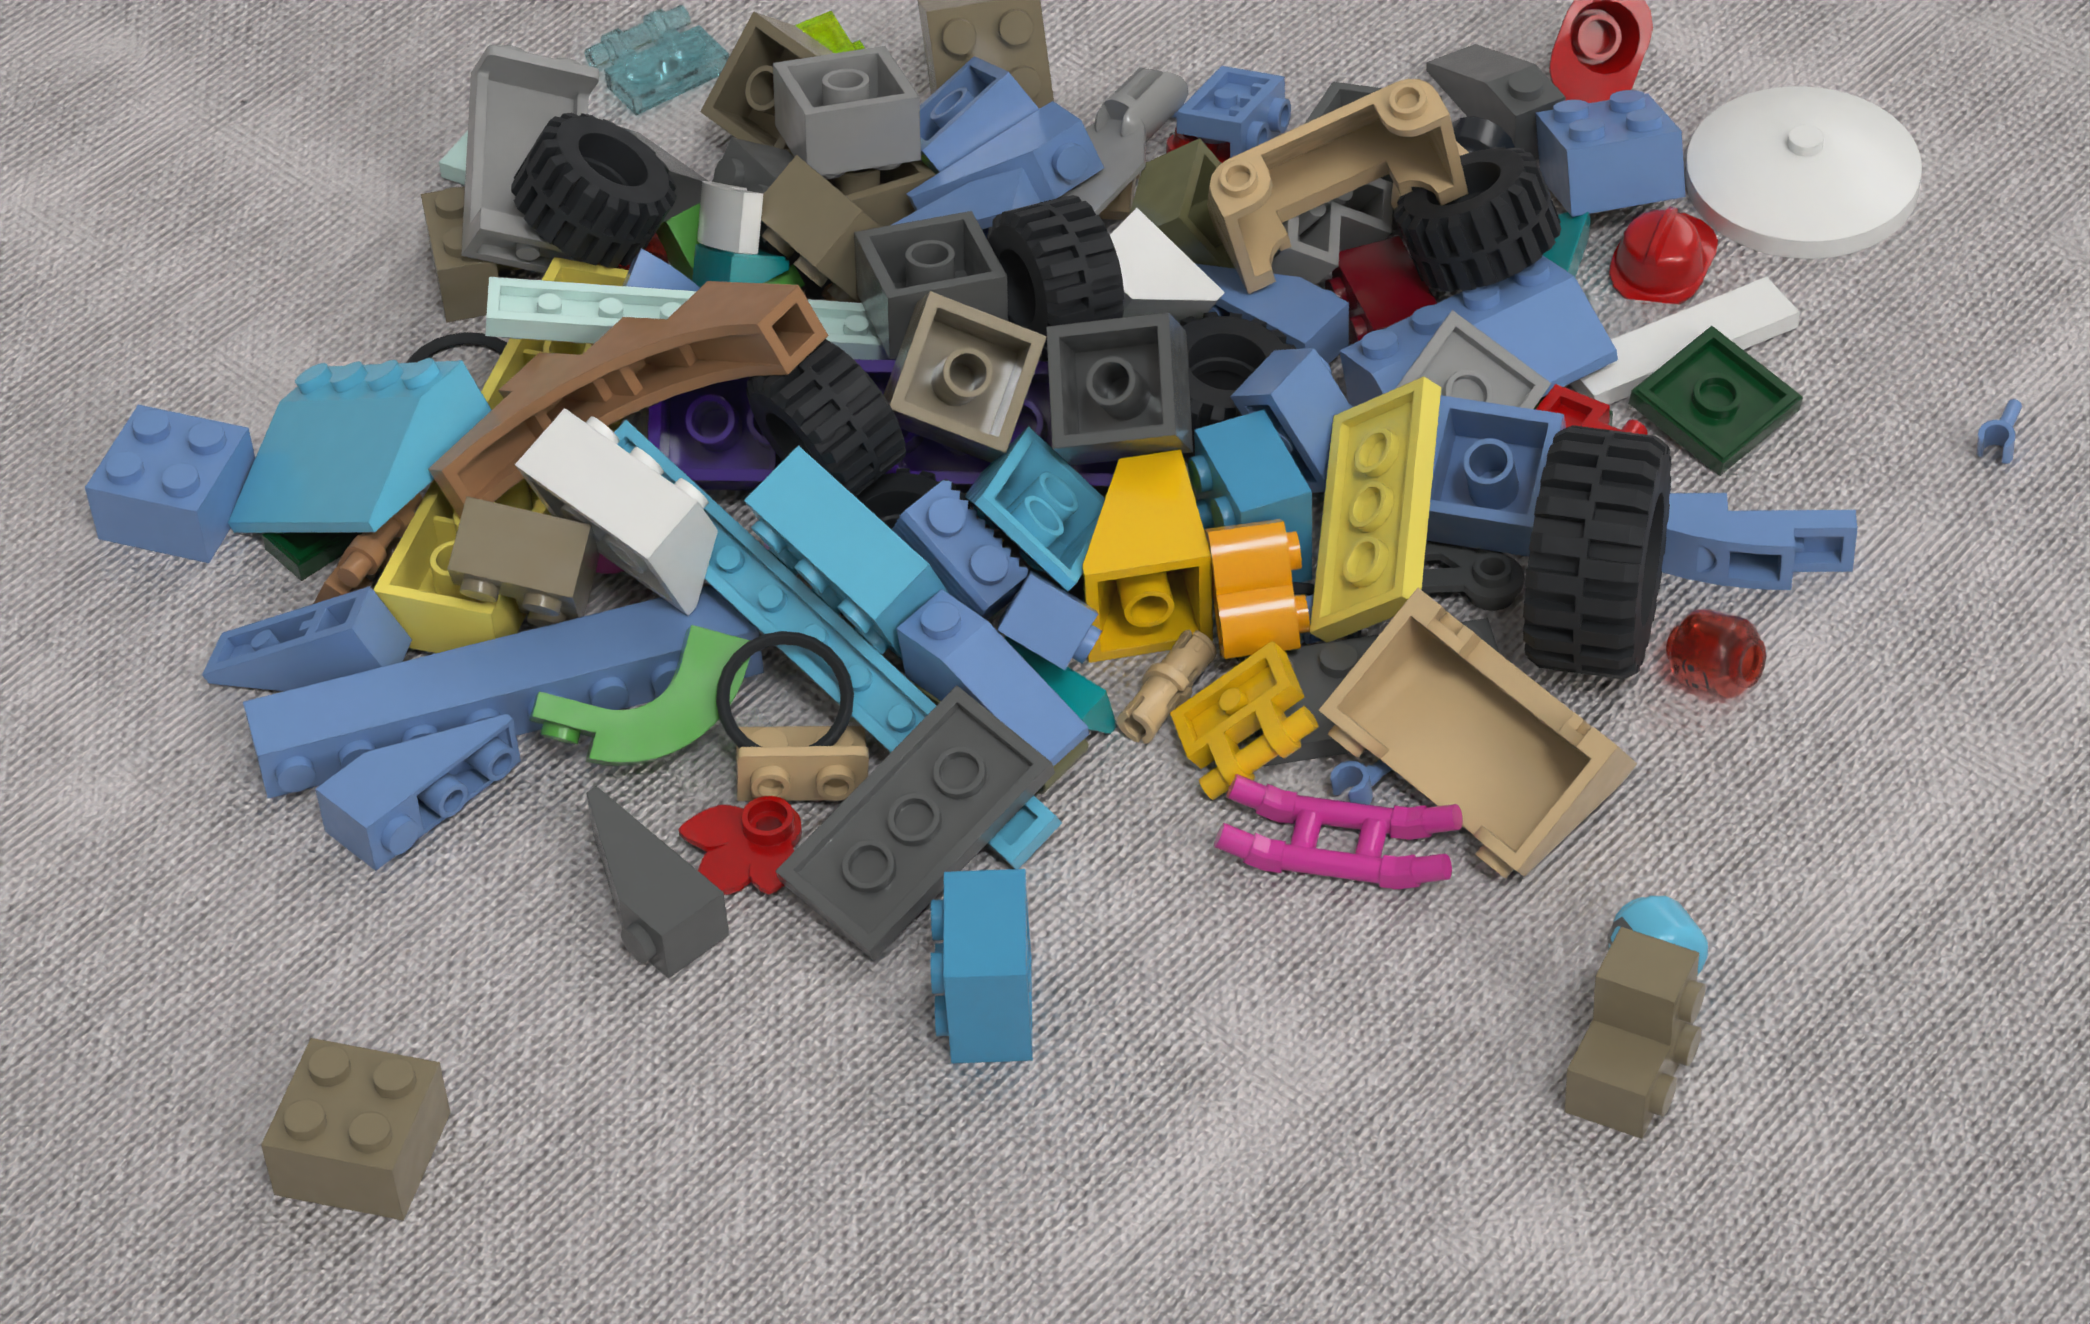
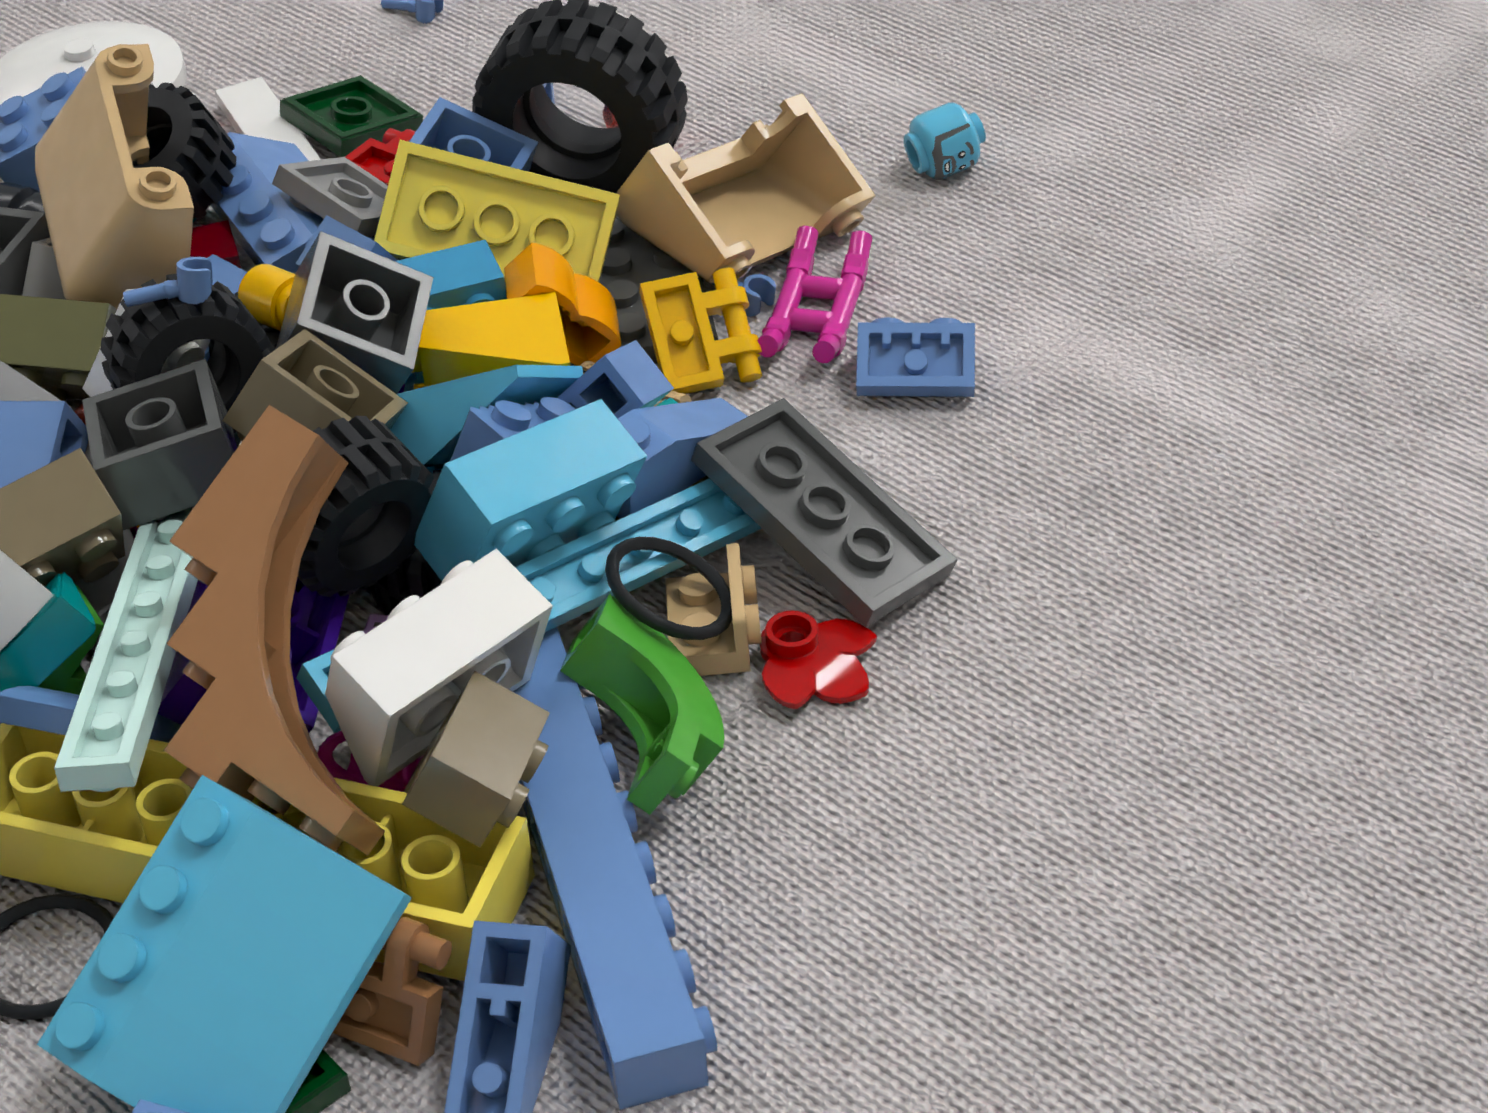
camera: 90 degrees left, 5 degrees down
dark tan brick [261,1038,451,1221] -> none
medium blue slope [315,714,521,871] -> none
dark grey slope [586,786,729,979] -> none
dark azure brick [930,869,1033,1064] -> none
dark tan brick [1564,927,1706,1139] -> none
none -> medium blue hand [123,257,213,307]
none -> yellow brick [238,264,295,331]
none -> medium blue bracket [856,317,975,397]

